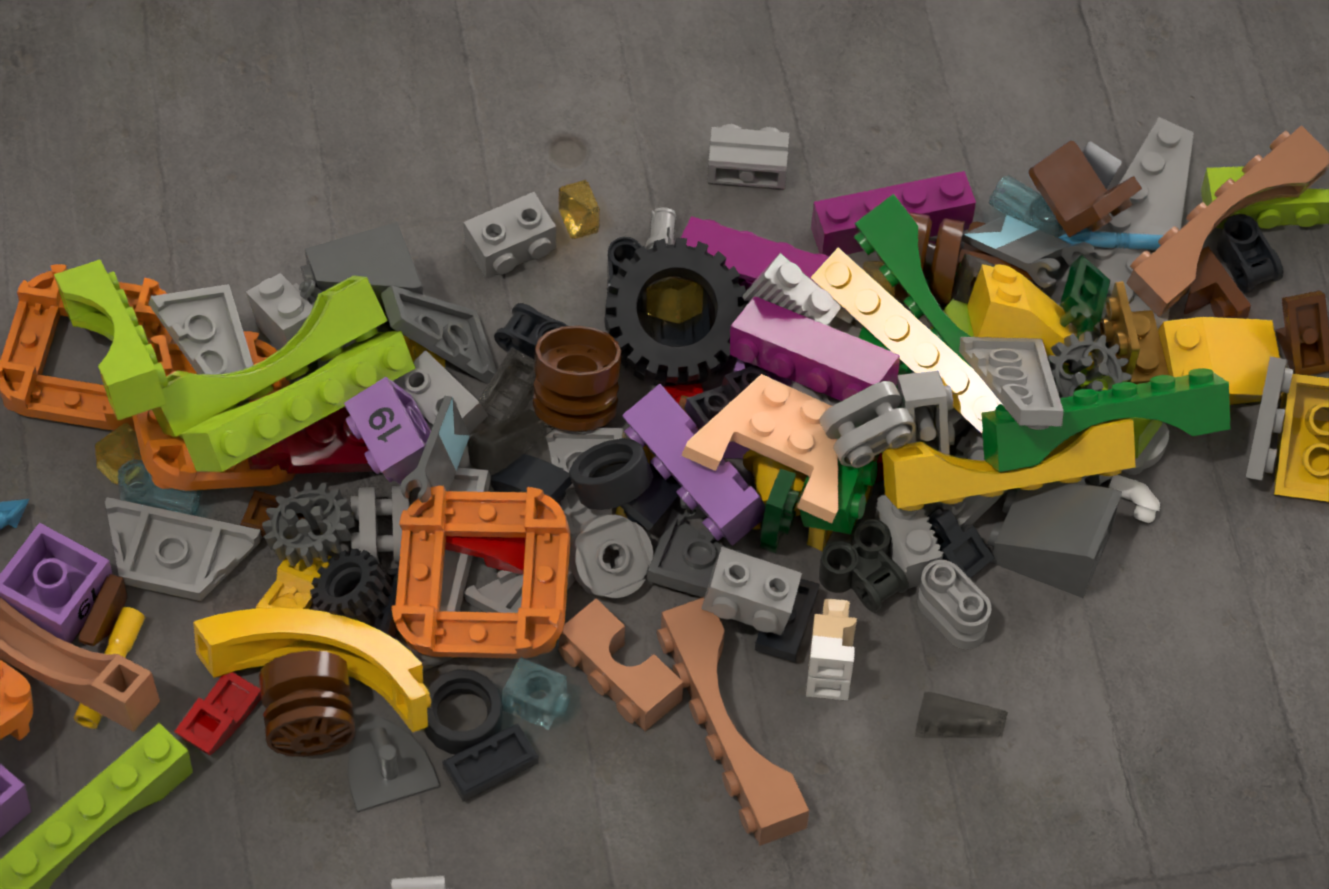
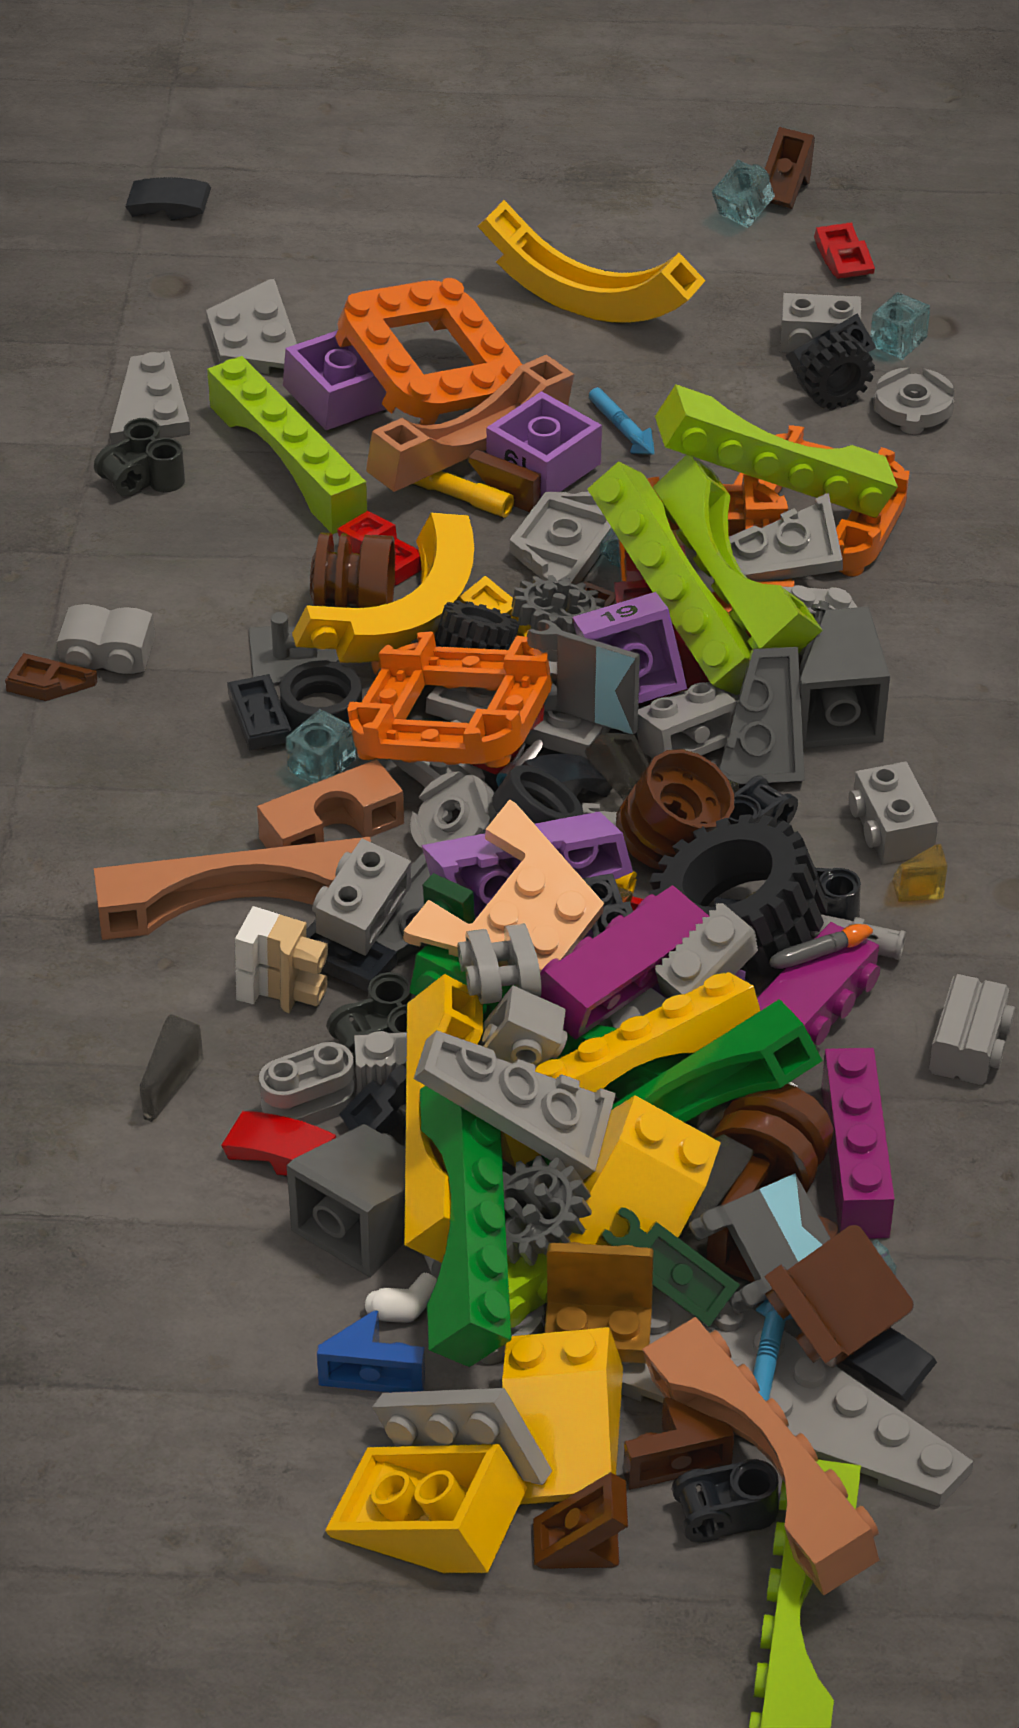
camera: 105 degrees right, 15 degrees down
none -> red slope [221,1111,337,1175]
none -> blue slope [317,1310,425,1393]
none -> dark grey piece [769,924,873,969]

